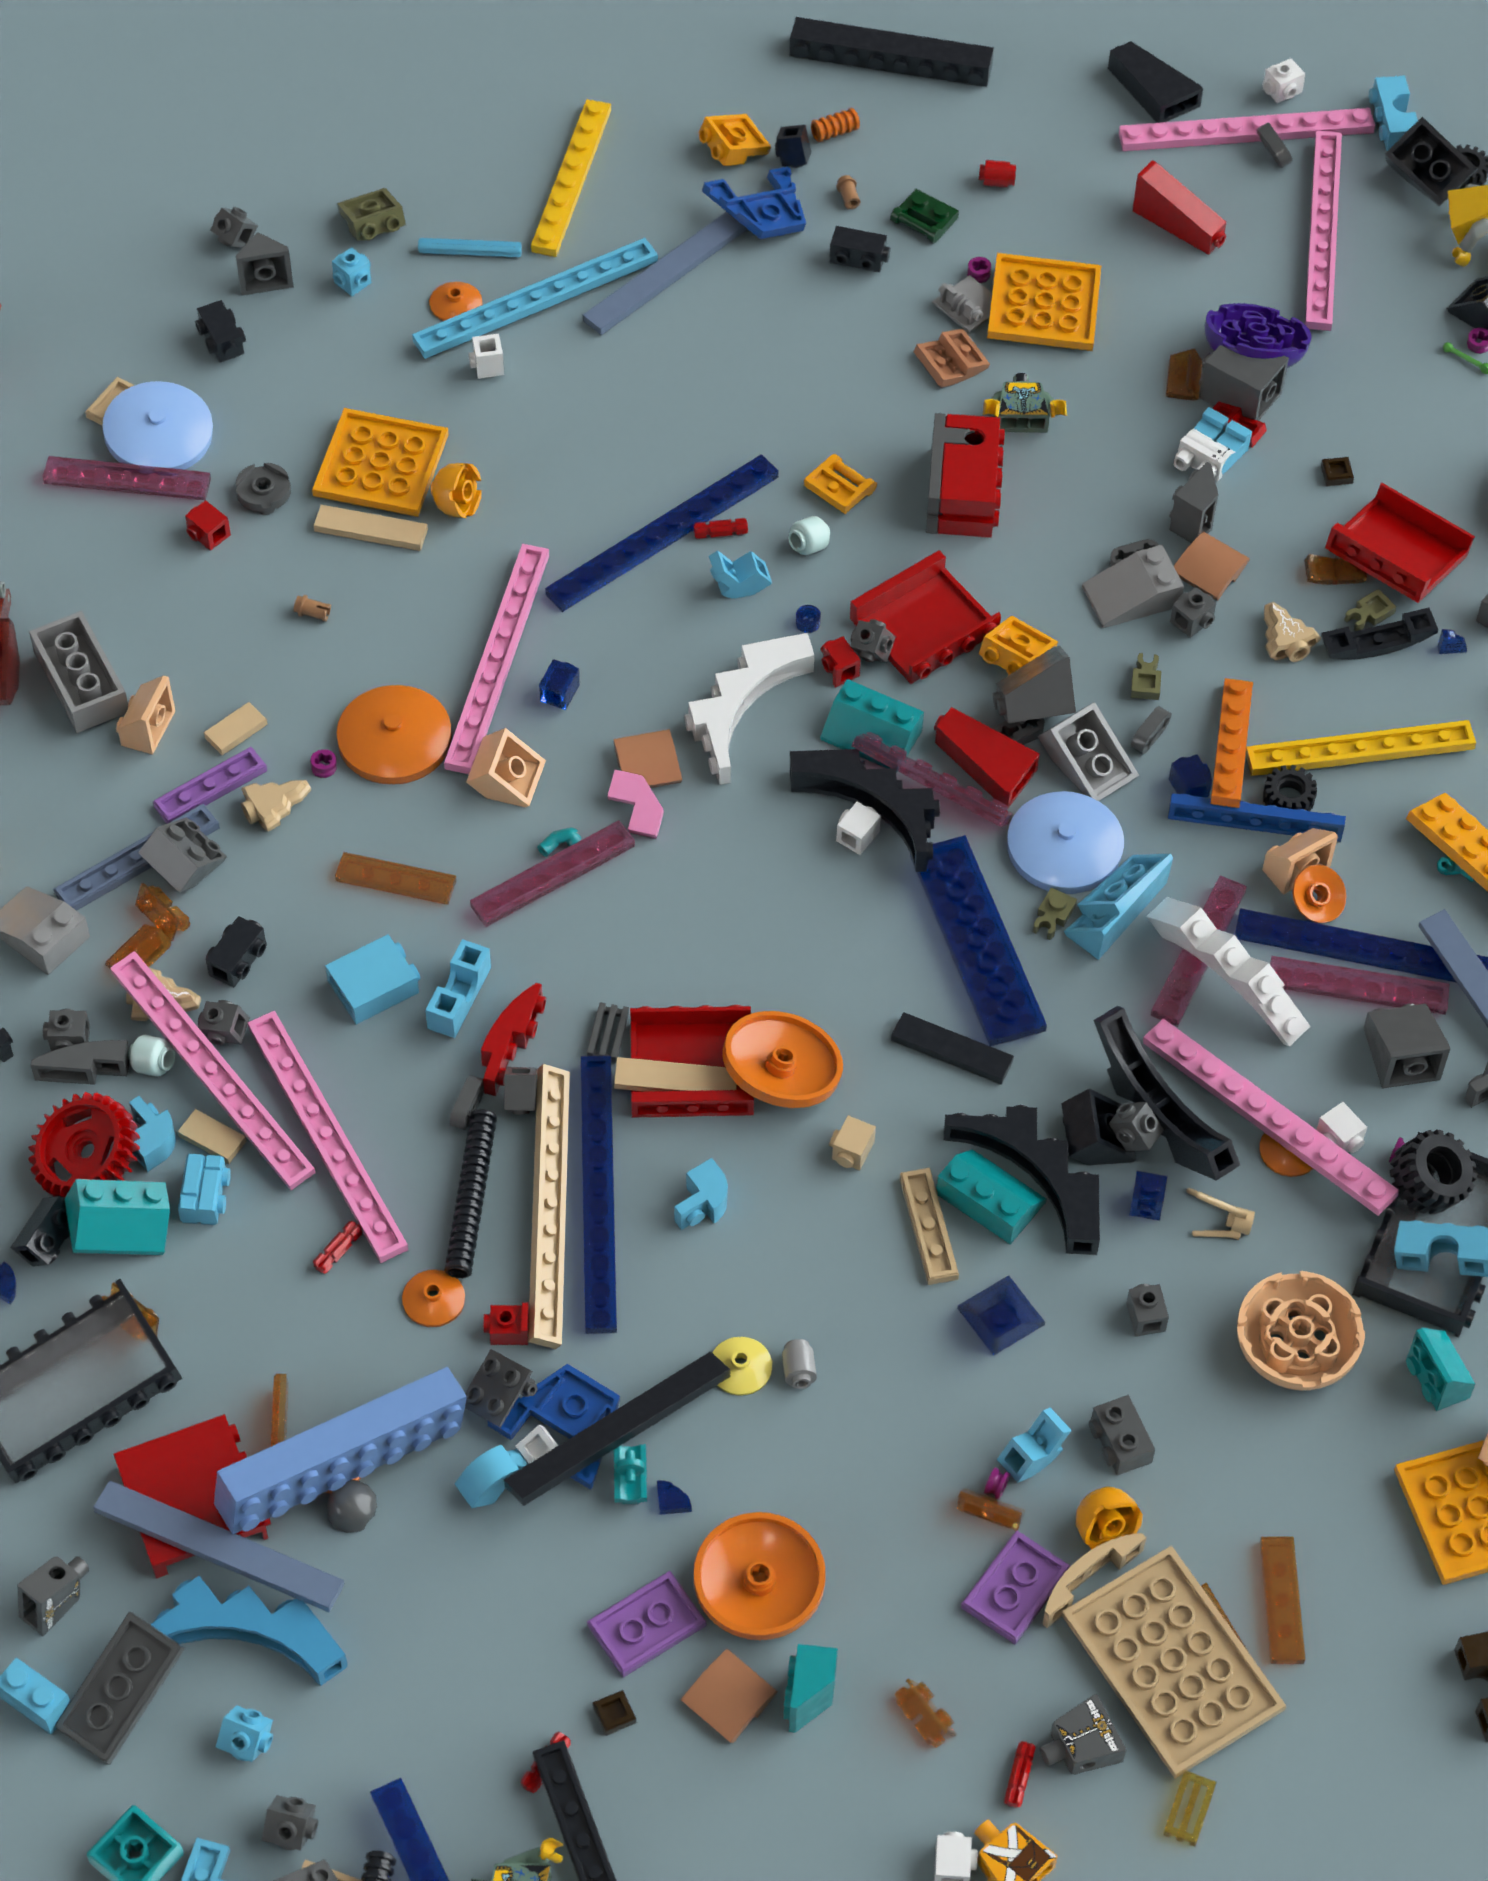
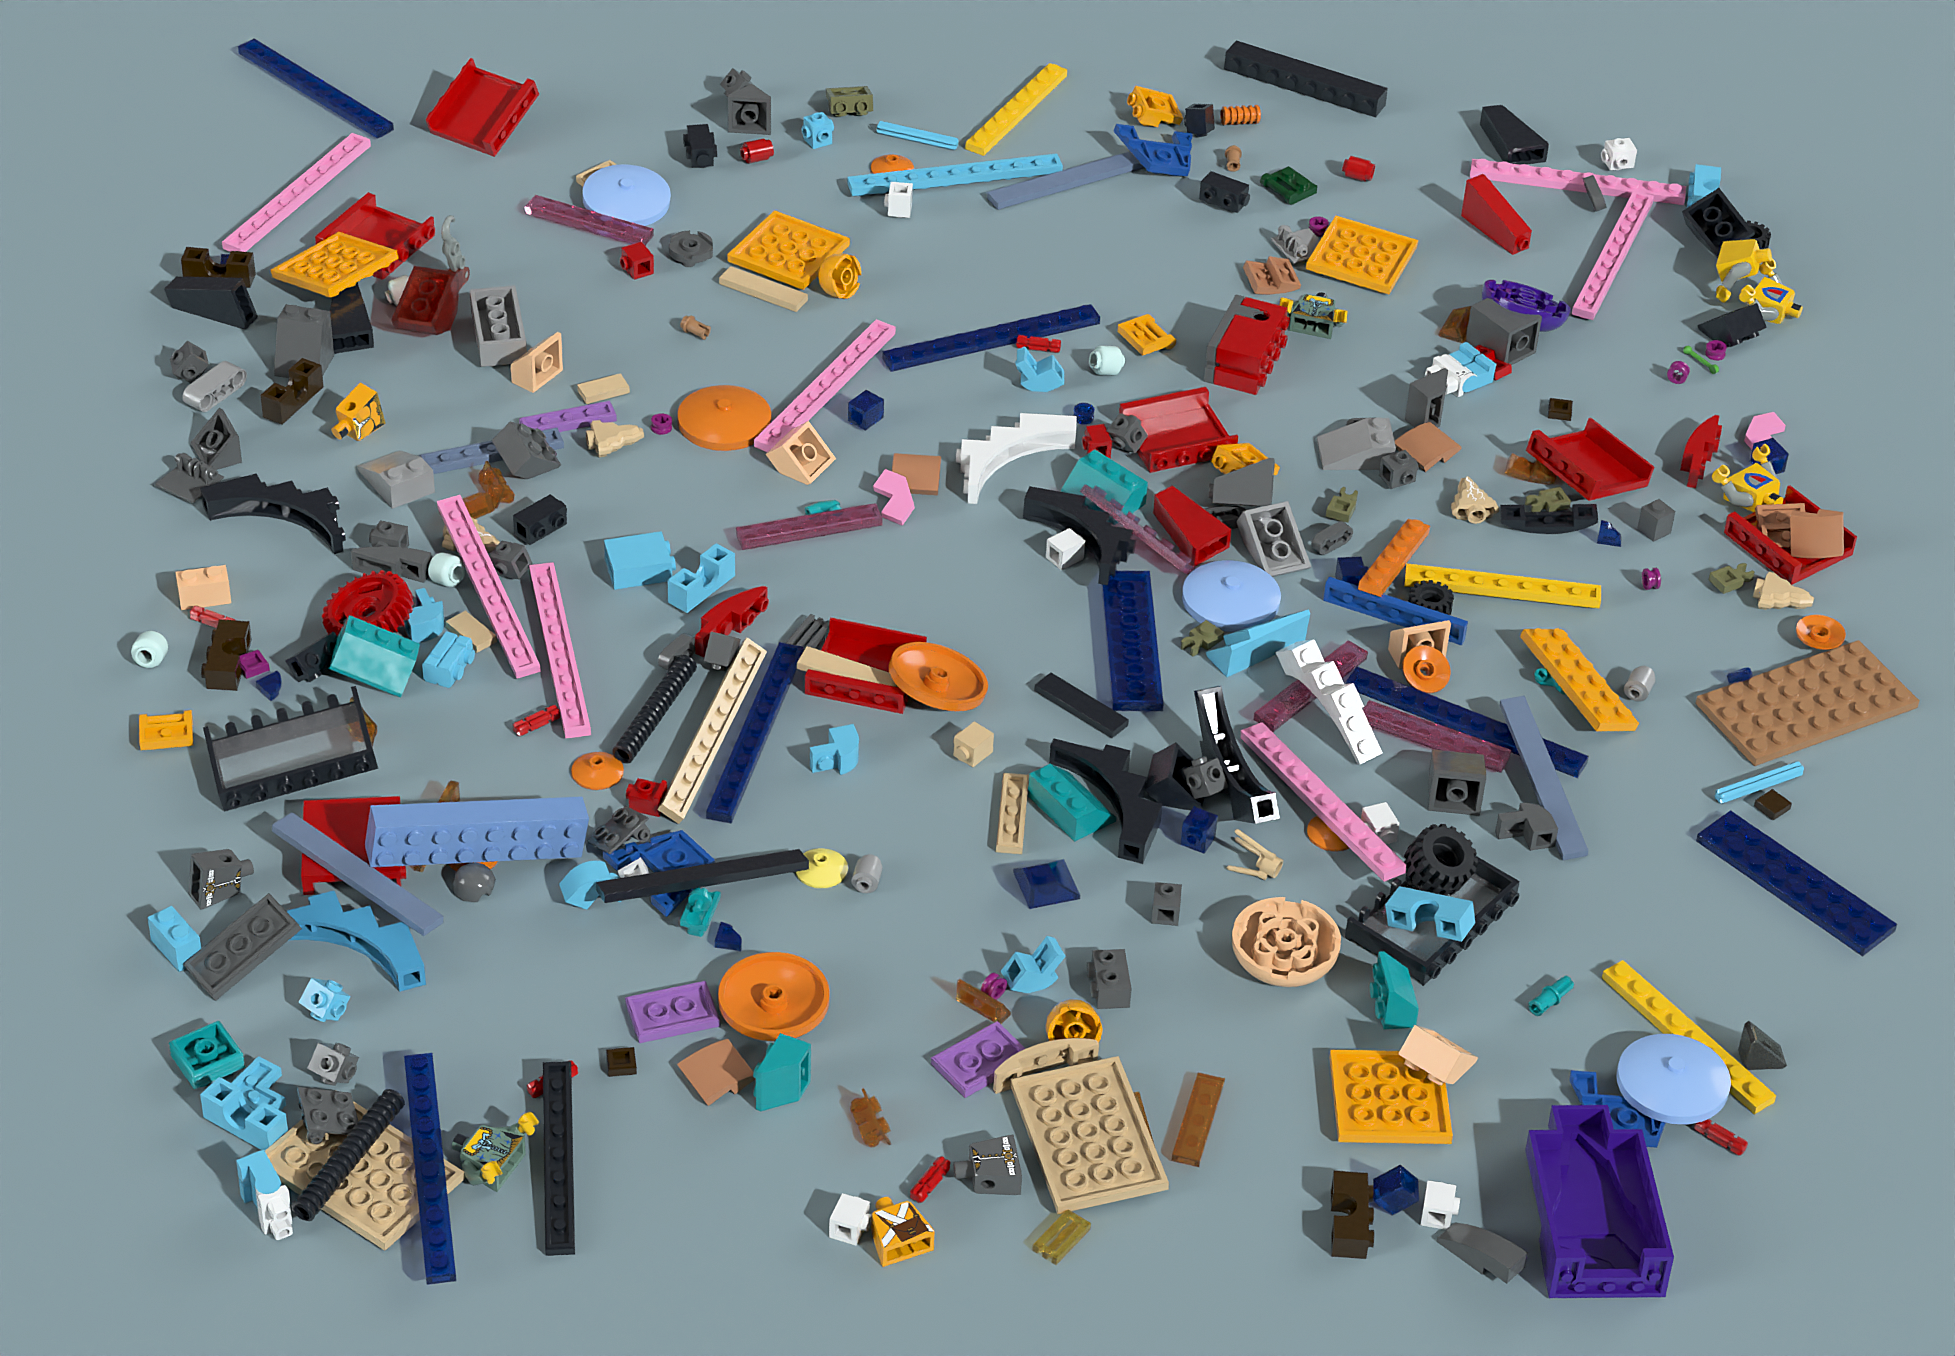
camera: 15 degrees right, 15 degrees down
clear orange tile [335,852,457,905] -> none
none -> red brick [740,138,774,164]
none -> magenta bush [1667,361,1690,384]

